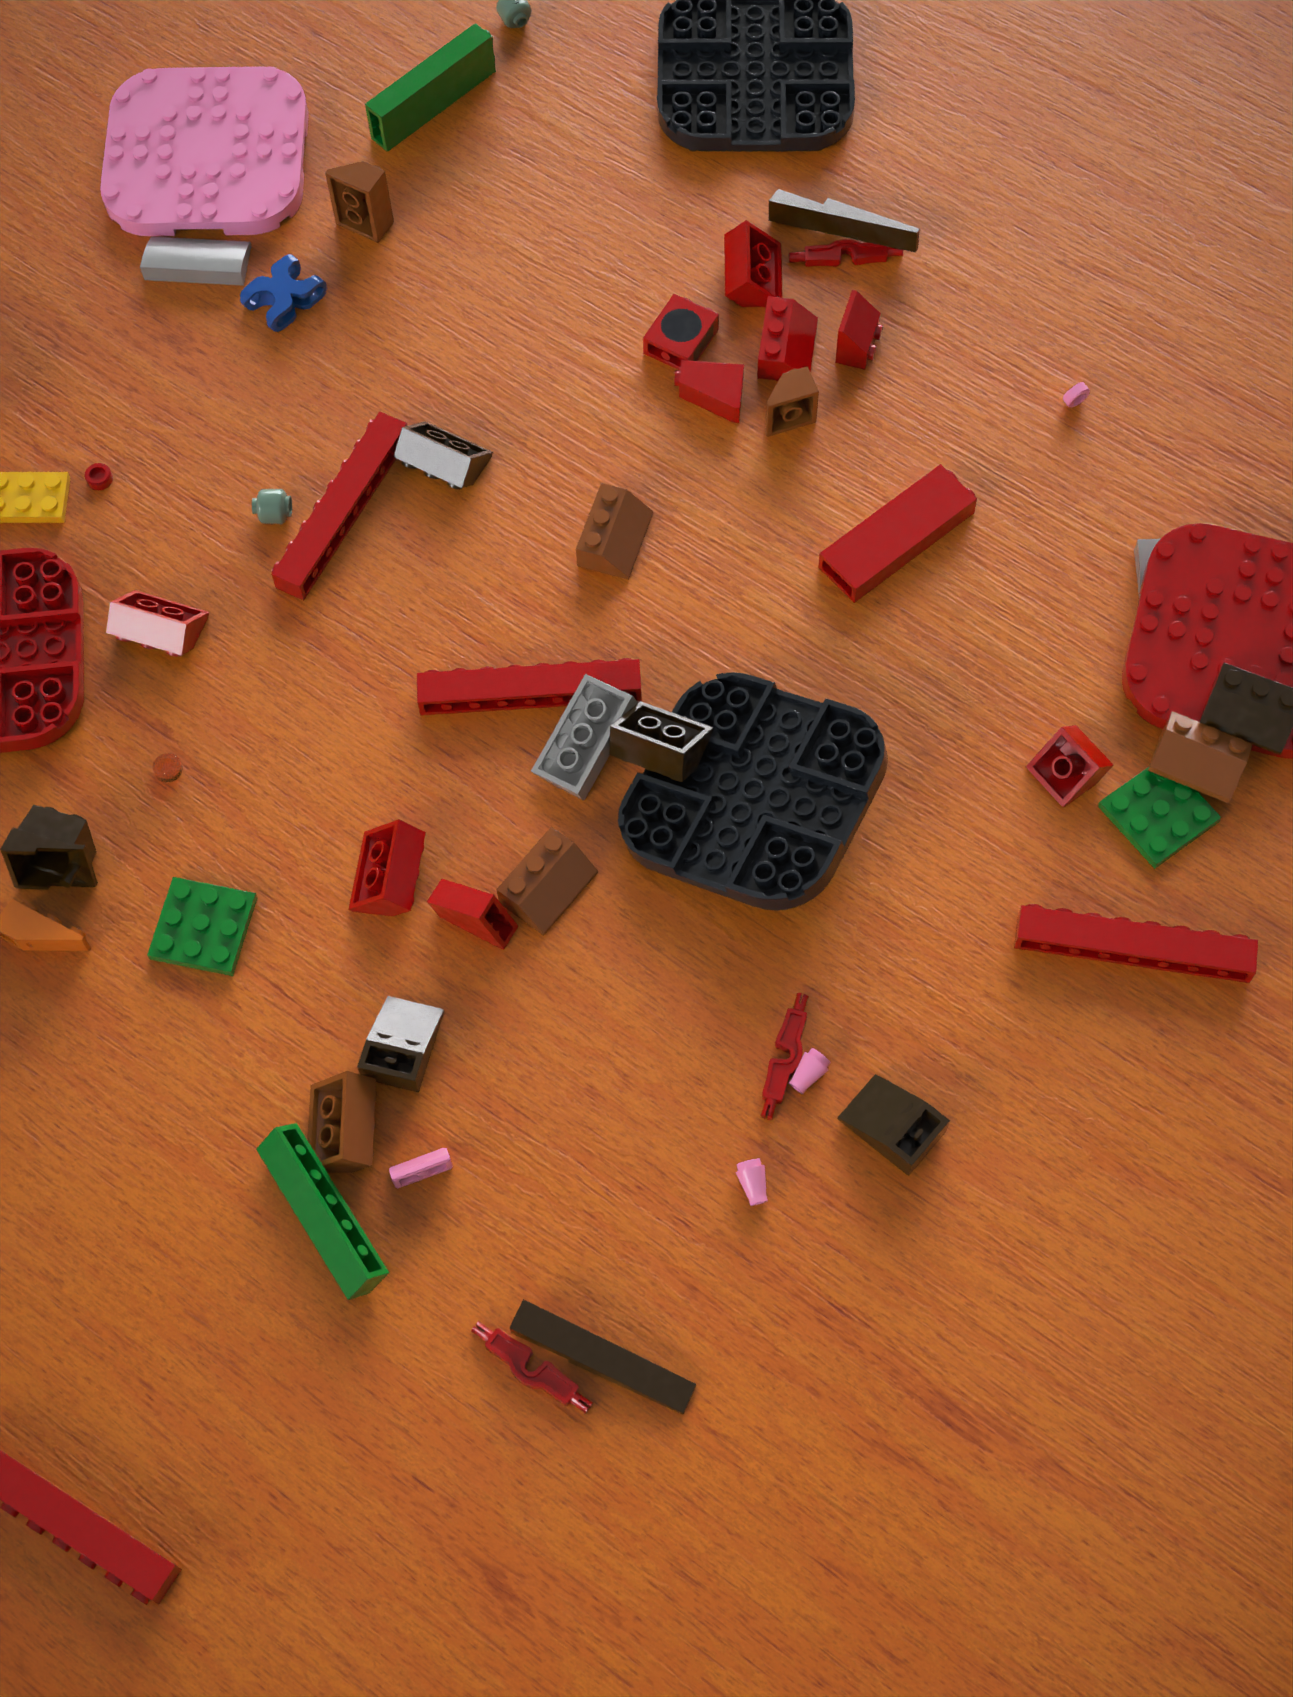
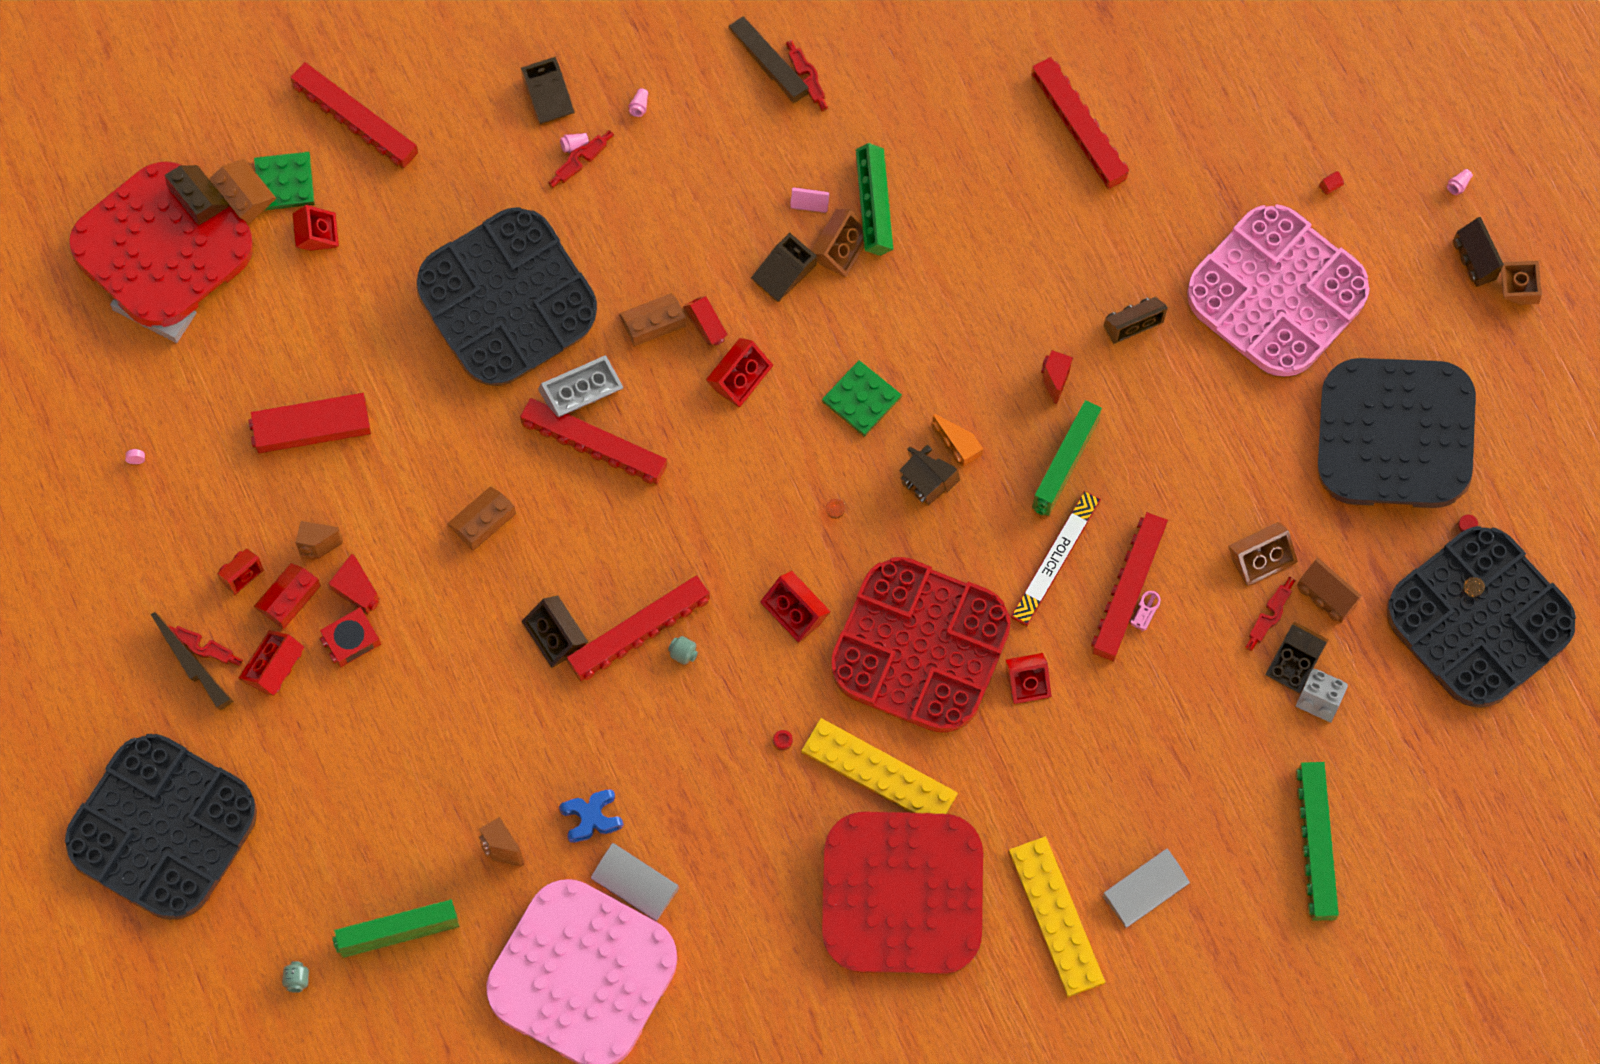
camera: 155 degrees left, 5 degrees up
dark brown slope [609,701,713,782] -> none

